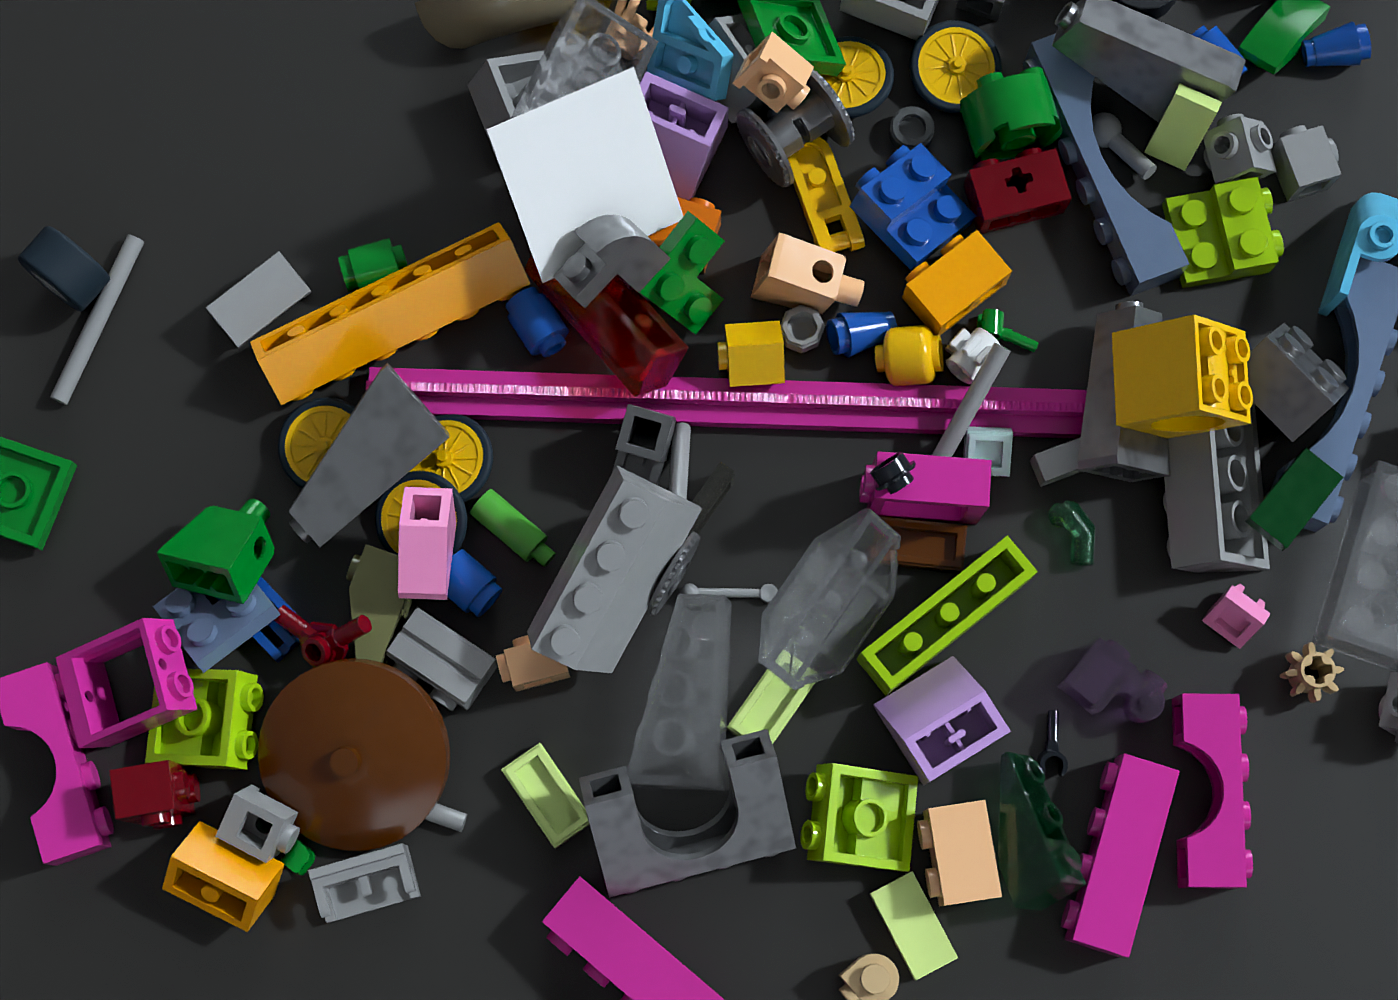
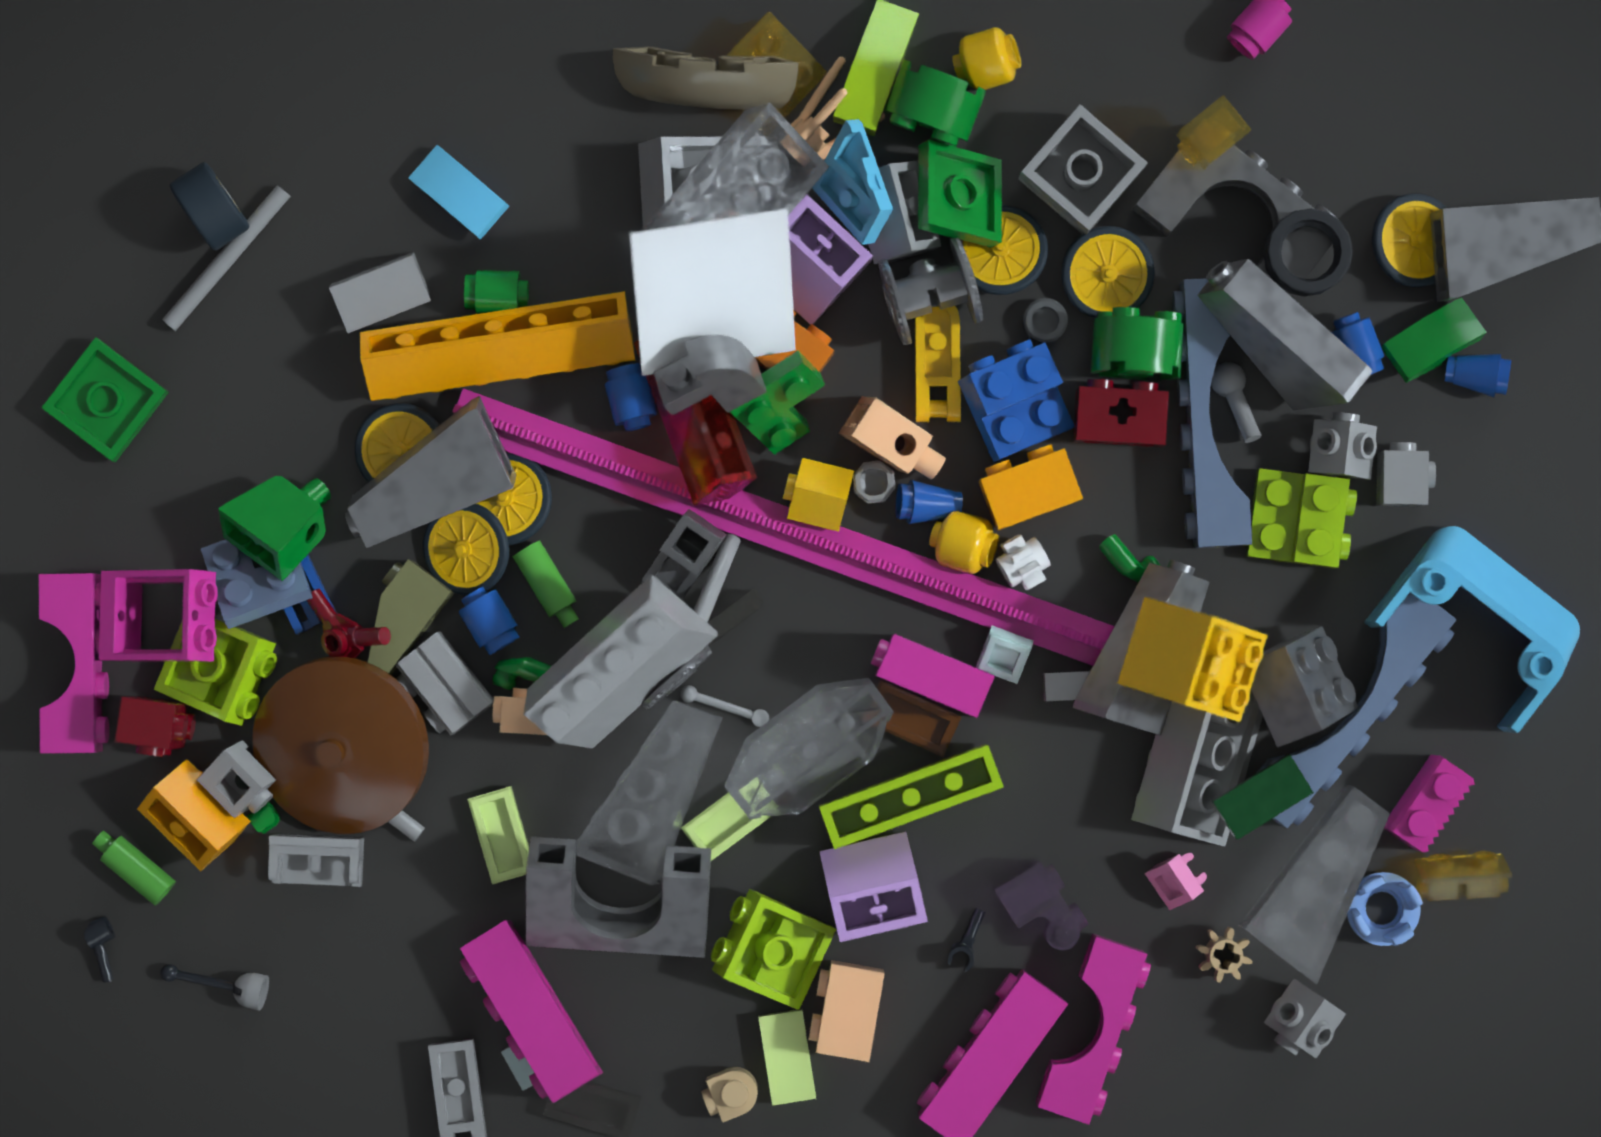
camera: 20 degrees right, 10 degrees up
bright pink slope [398,487,456,600] -> none
light nougat brick [732,32,814,113] -> none
black plate [870,451,916,494] -> none
light grey bar [932,342,1011,457] -> none
green hand [977,309,1038,352] -> none
clear green slope [998,752,1087,910] -> none
clear green arm [1049,500,1096,566] -> none
yellowish green tile [1144,83,1222,171] -> none
none -> bright green cylinder [92,830,176,906]
none -> medium azure slope [409,145,509,240]
none -> green arm [492,657,552,690]
none -> green arm [1099,534,1161,583]

